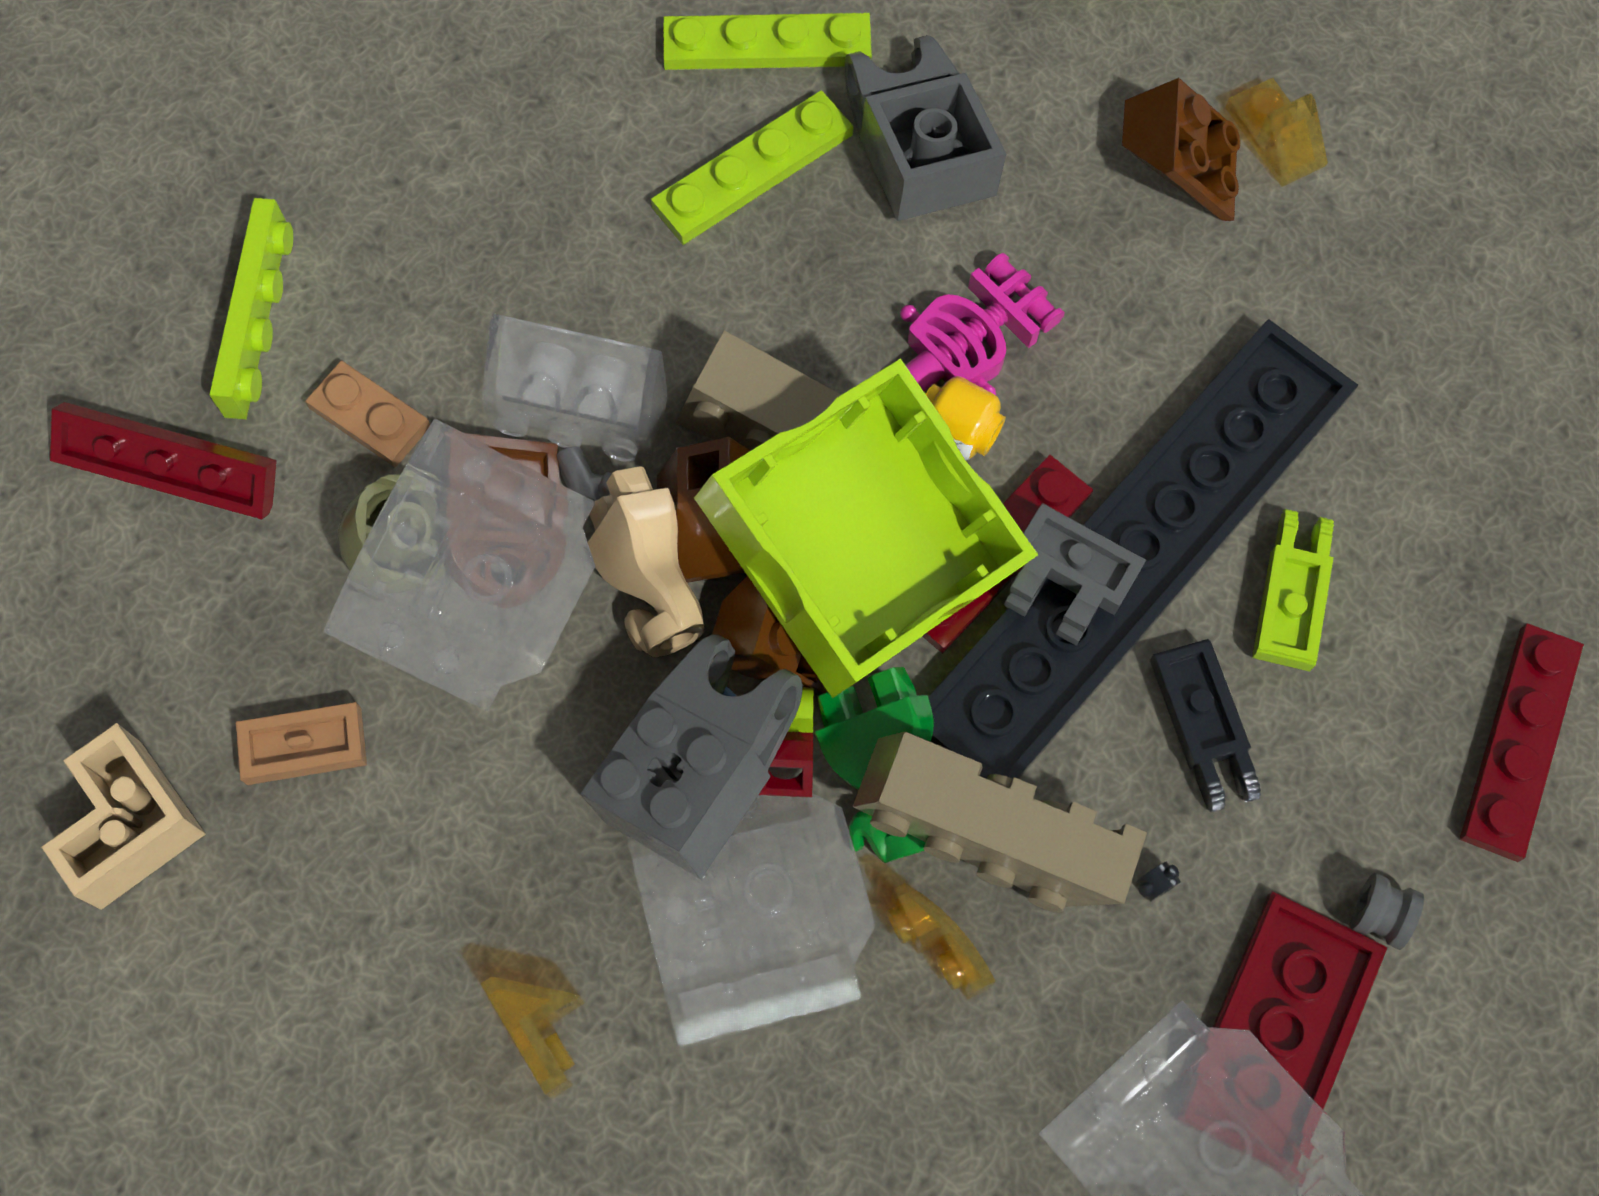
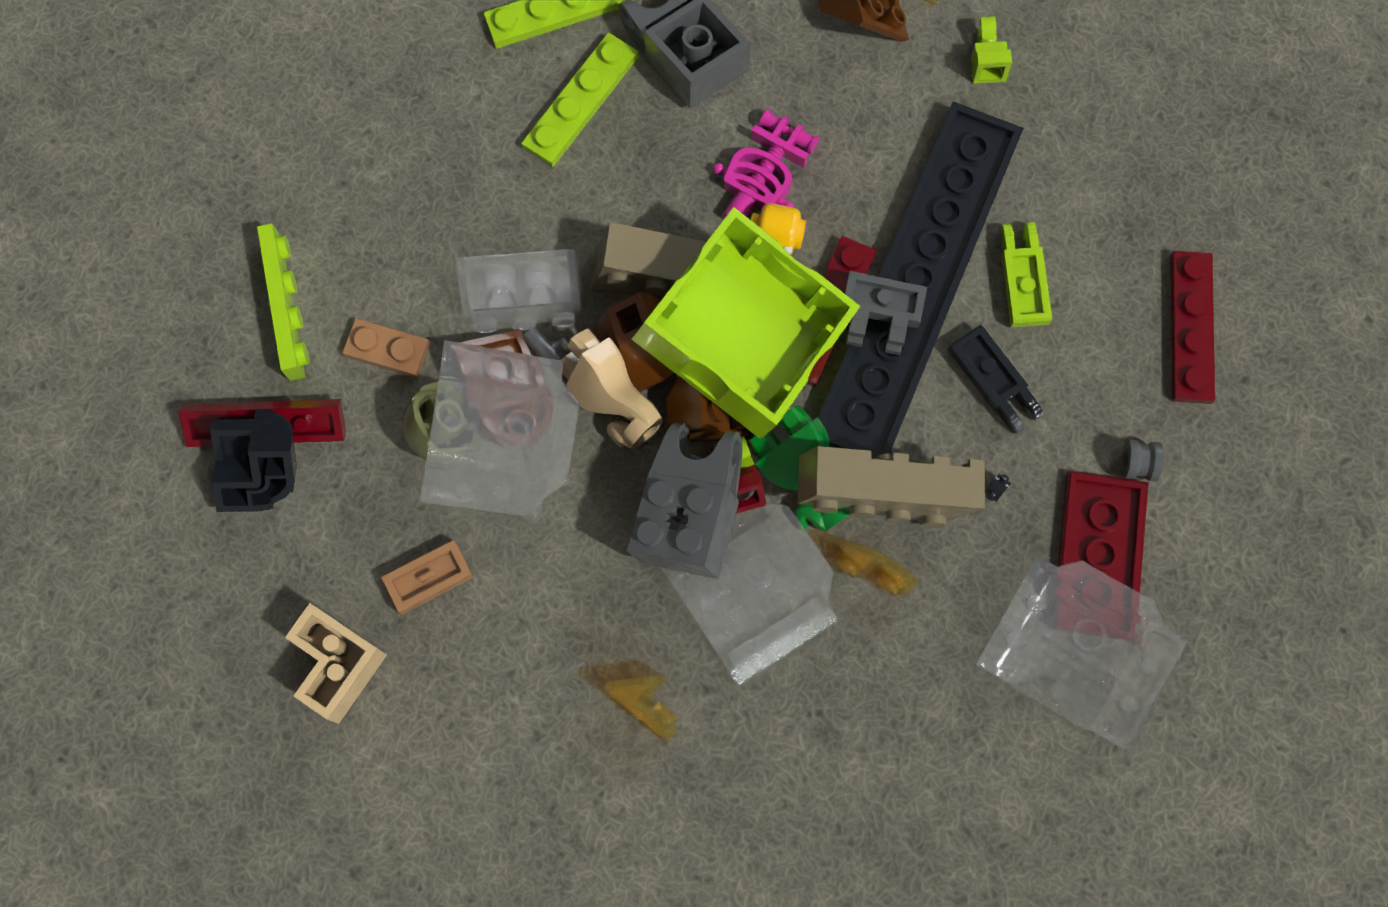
camera: 15 degrees left, 5 degrees up
none -> black brick [210,409,297,512]
none -> lime piece [971,16,1012,84]

